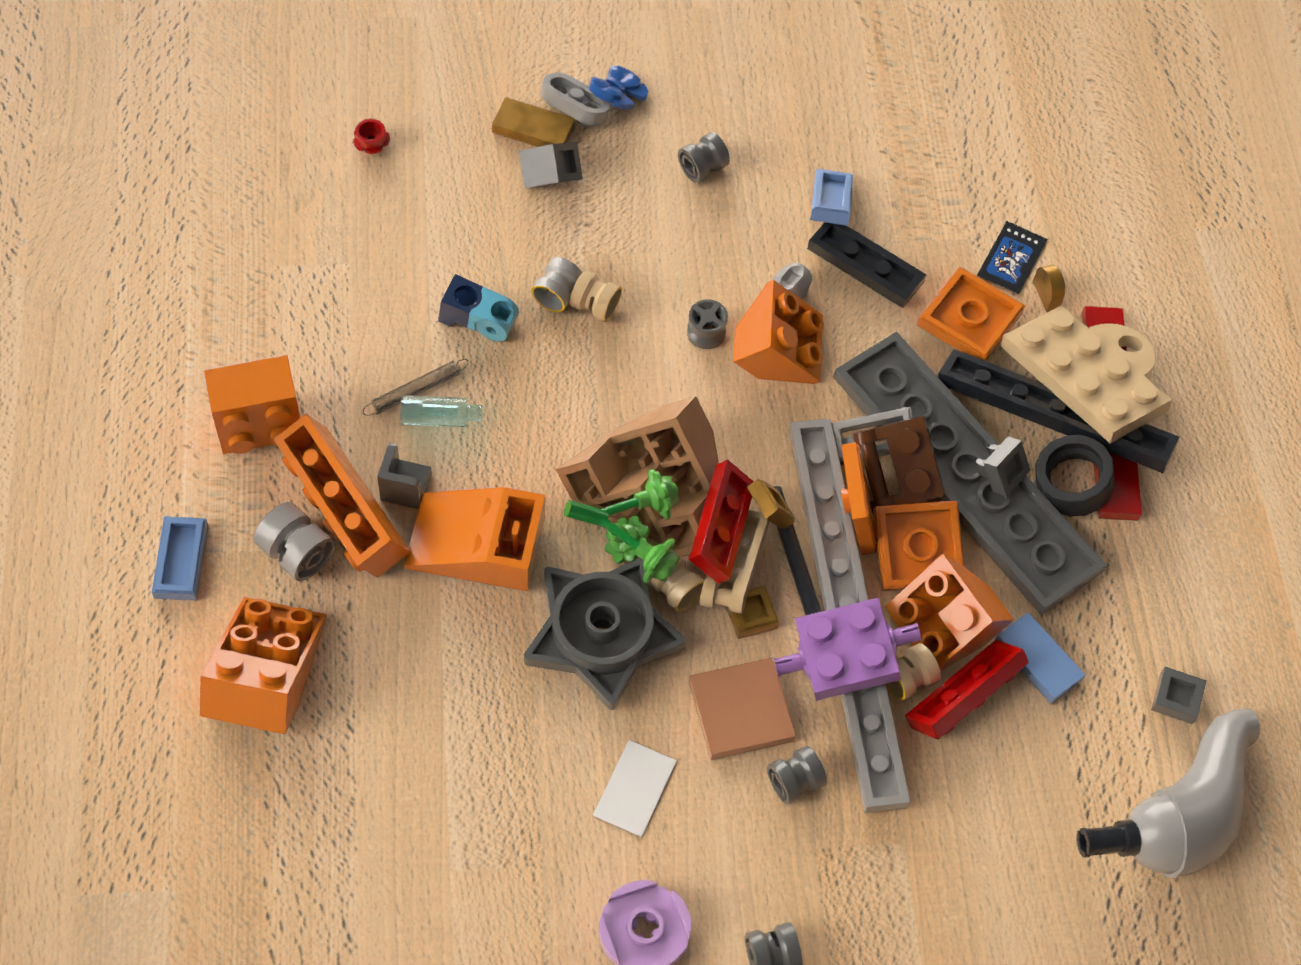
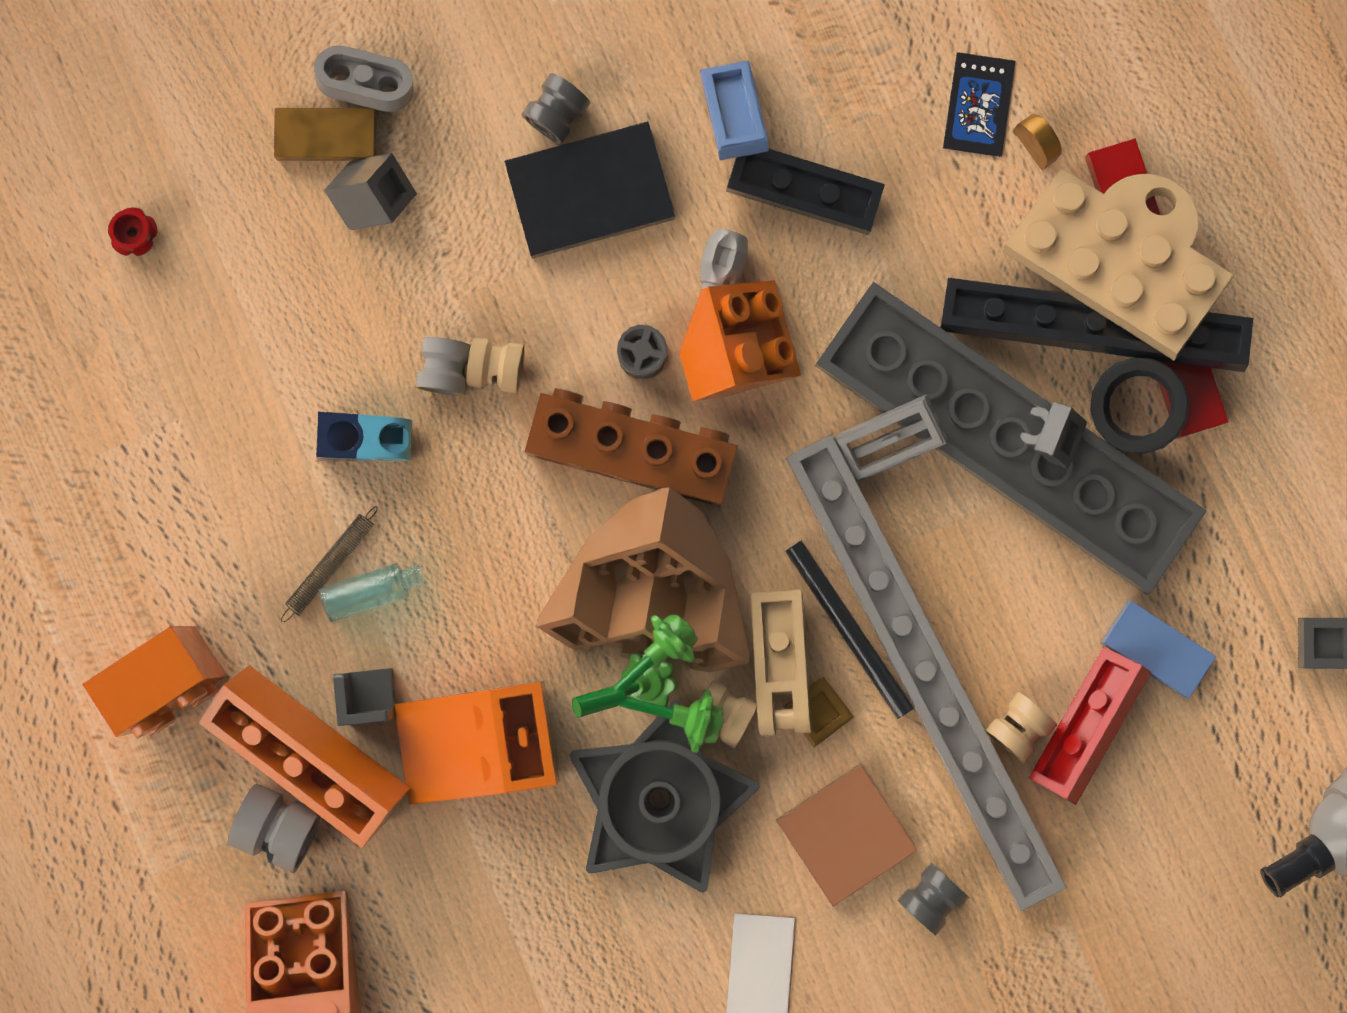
camera: 15 degrees left, 25 degrees up
medium blue tile [152,516,208,601] -> none
blue piece [589,66,649,110] -> none
red plate [689,459,754,584] -> none
pearl gold tile [747,479,795,530] -> none
medium lavender plate [774,598,922,701] -> none
orange plate [841,442,877,555] -> none
reddish brown plate [852,415,946,514] -> none
orange plate [873,501,965,591] -> none
orange slope [884,554,1015,671] -> none
orange plate [917,266,1025,361] -> none
none -> black tile [504,121,675,259]
none -> dark orange brick [525,388,738,507]

